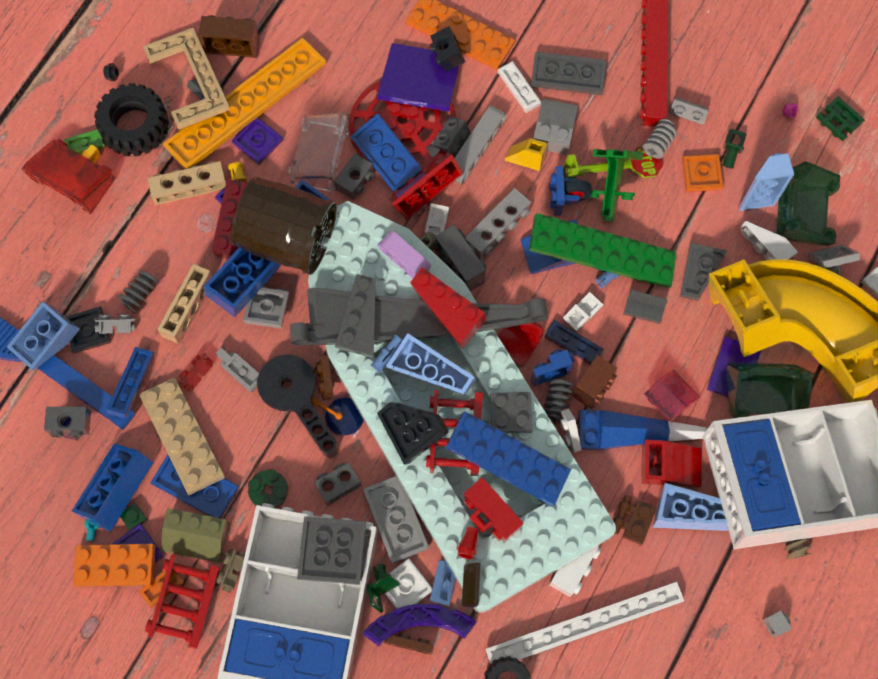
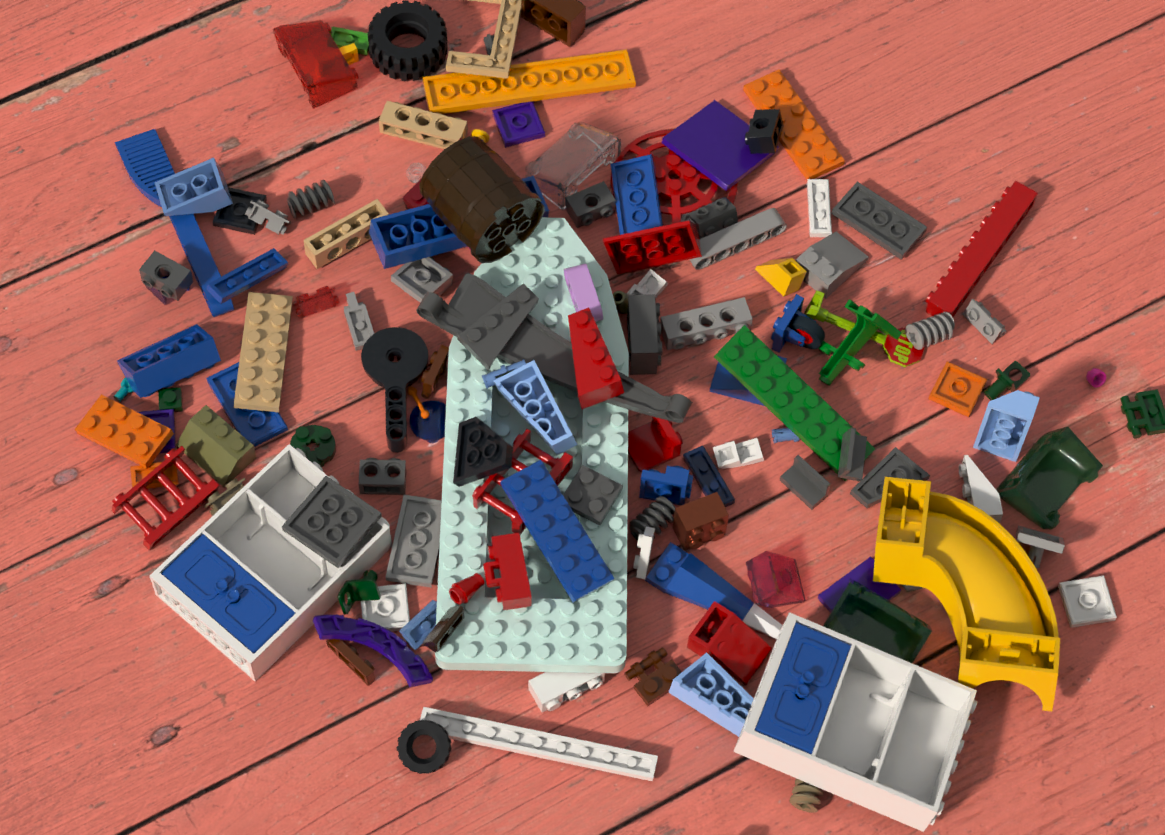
camera: 30 degrees right, 10 degrees down
none -> dark grey panel [838,427,867,482]

